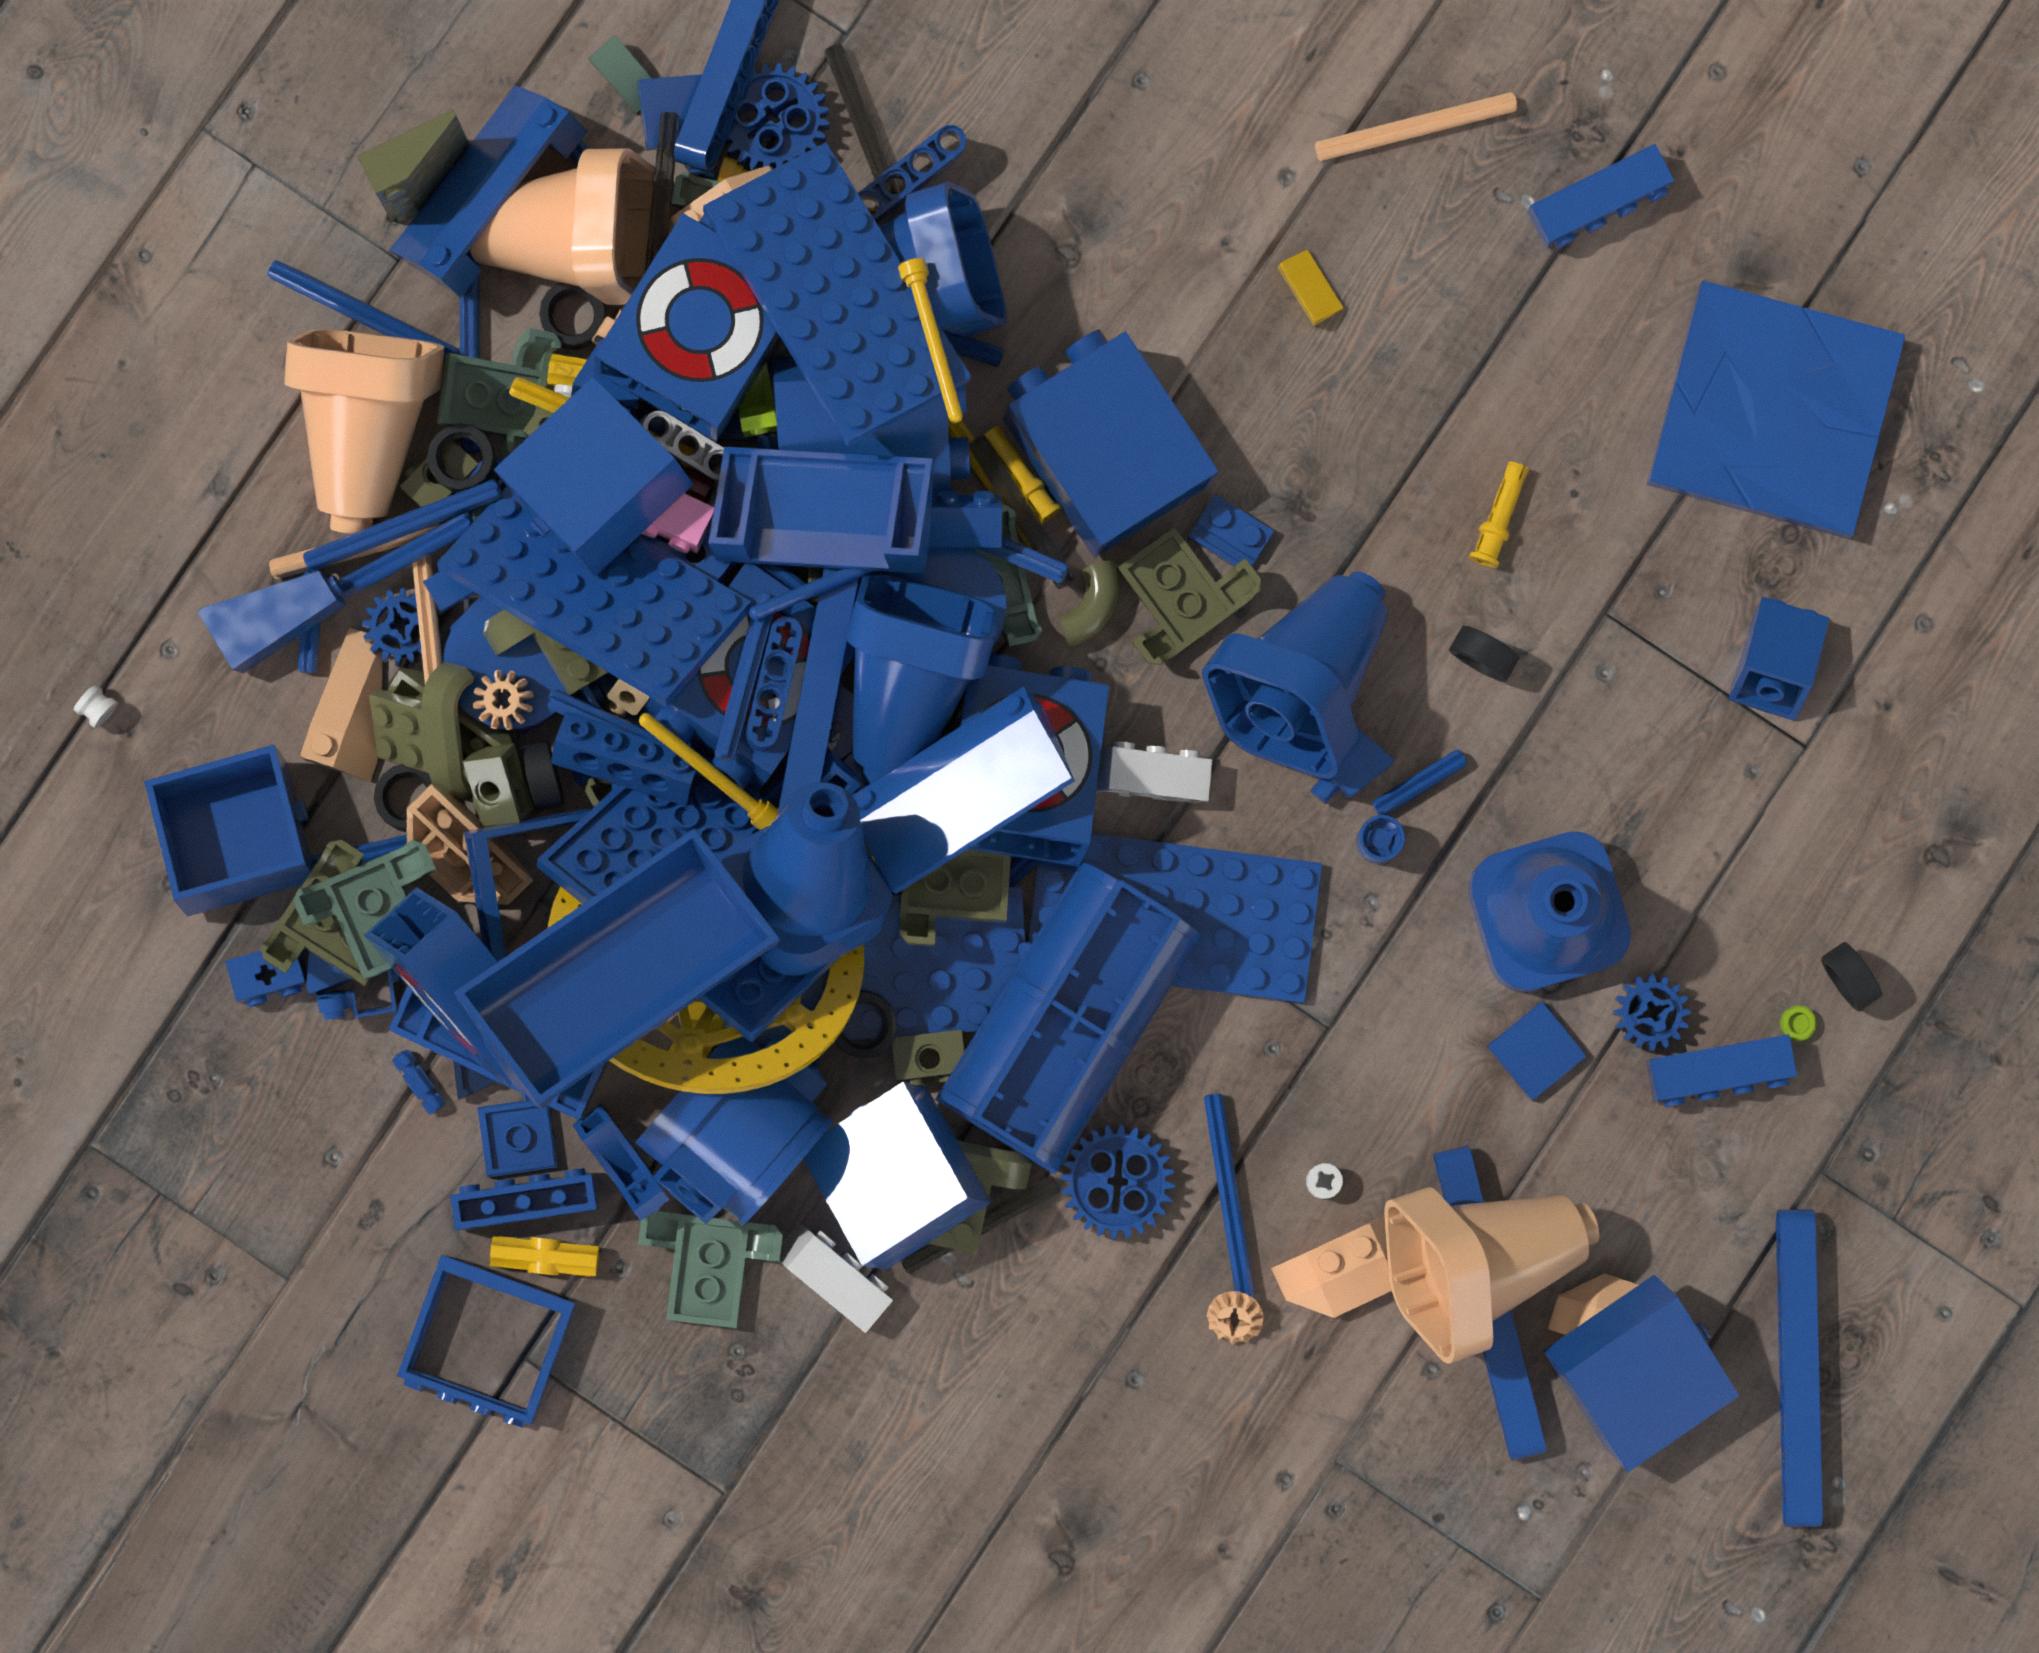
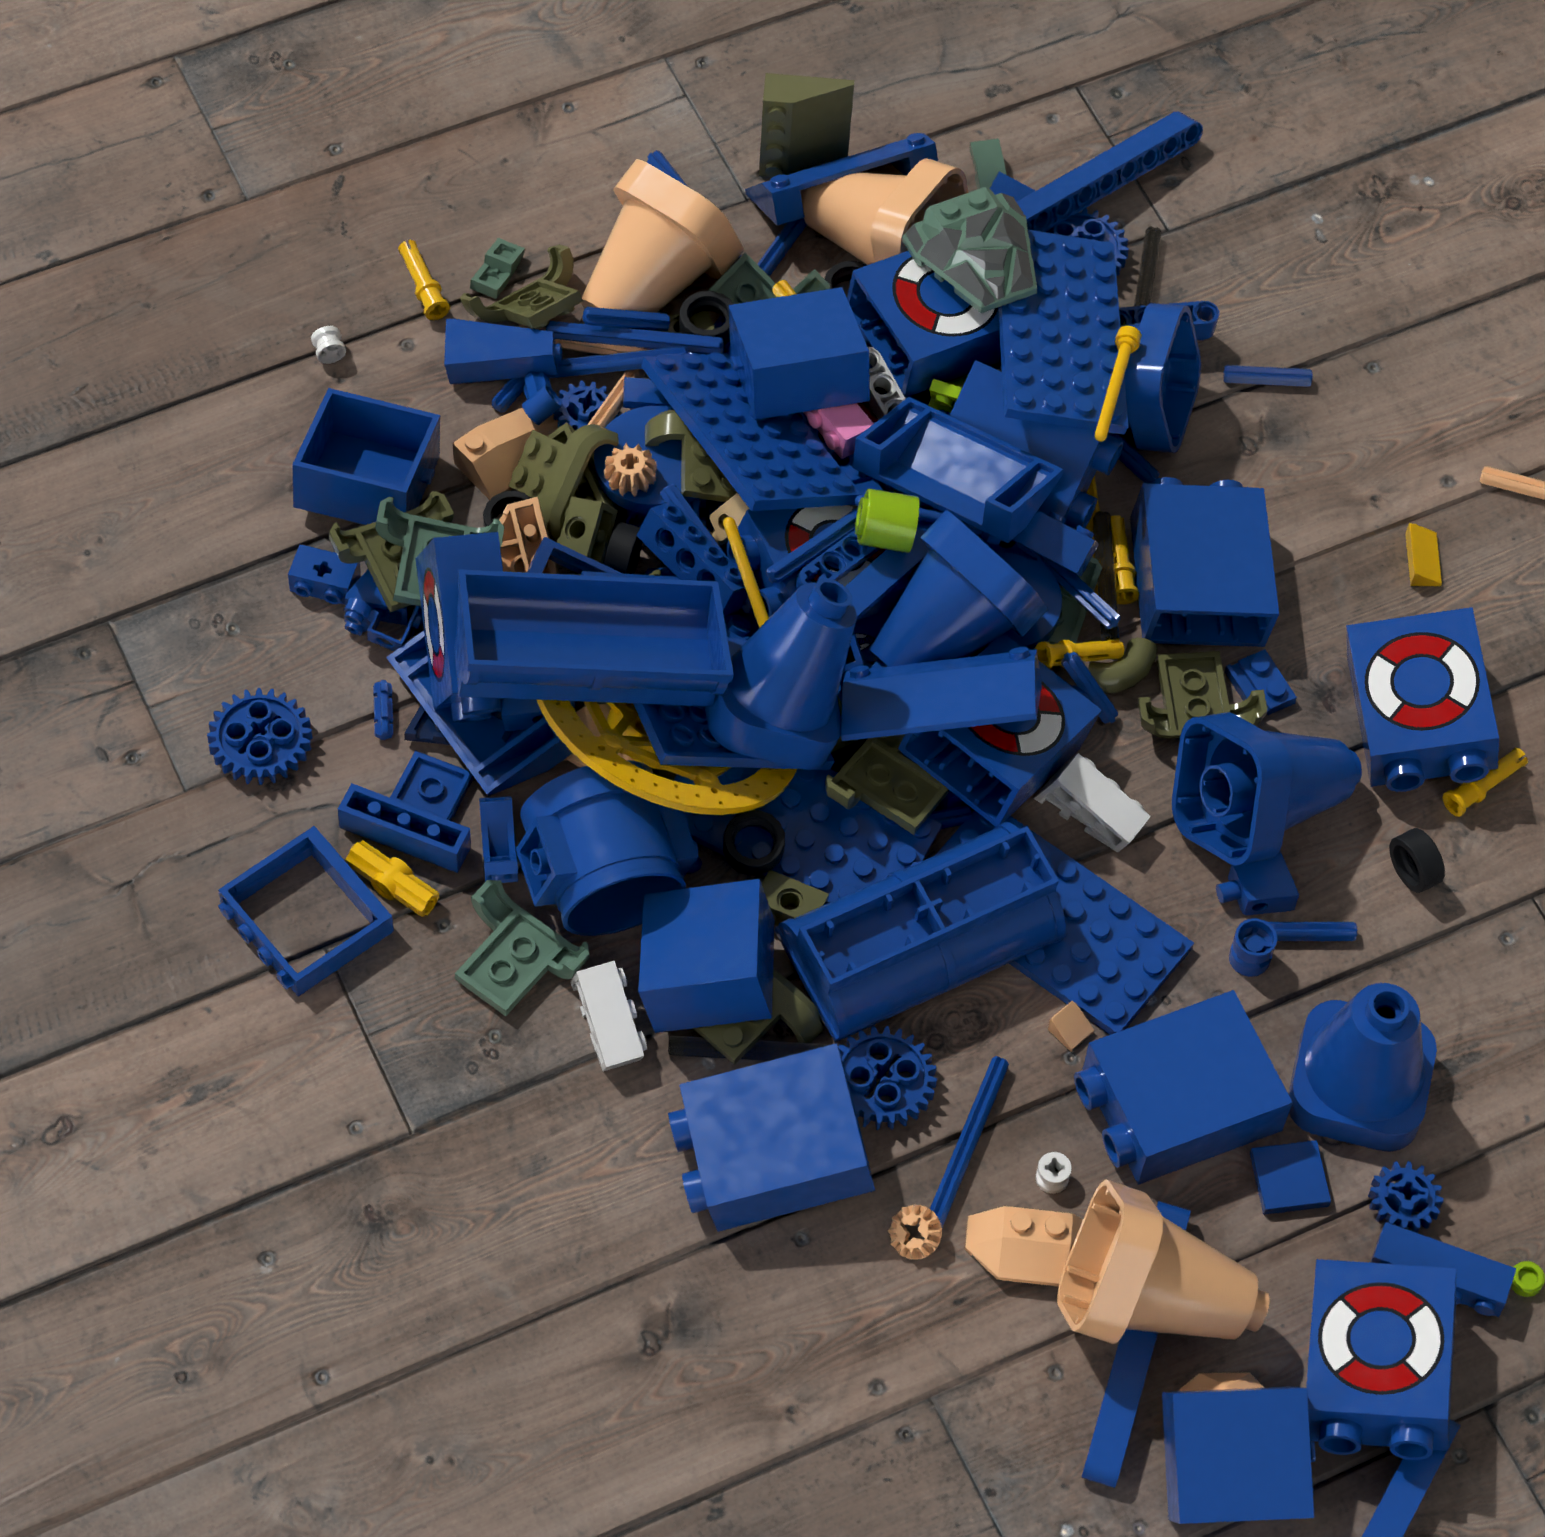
camera: 30 degrees right, 25 degrees down
none -> blue gear [207,688,313,785]
none -> yellow pin [398,240,450,320]
none -> olive piece [460,244,583,329]
none -> sand green slope [470,238,525,299]
none -> blue piece [522,371,563,425]
none -> blue axle [582,307,670,331]
none -> blue brick [668,1043,876,1232]
none -> lime piece [855,489,920,553]
none -> wedge [902,187,1037,313]
none -> yellow pin [1035,639,1124,669]
none -> light nougat slope [1048,1000,1095,1052]
none -> blue axle [1061,652,1118,724]
none -> blue brick [1074,990,1293,1185]
none -> blue axle [1223,365,1313,387]
none -> blue brick [1306,1259,1456,1460]
none -> blue brick [1346,607,1499,792]

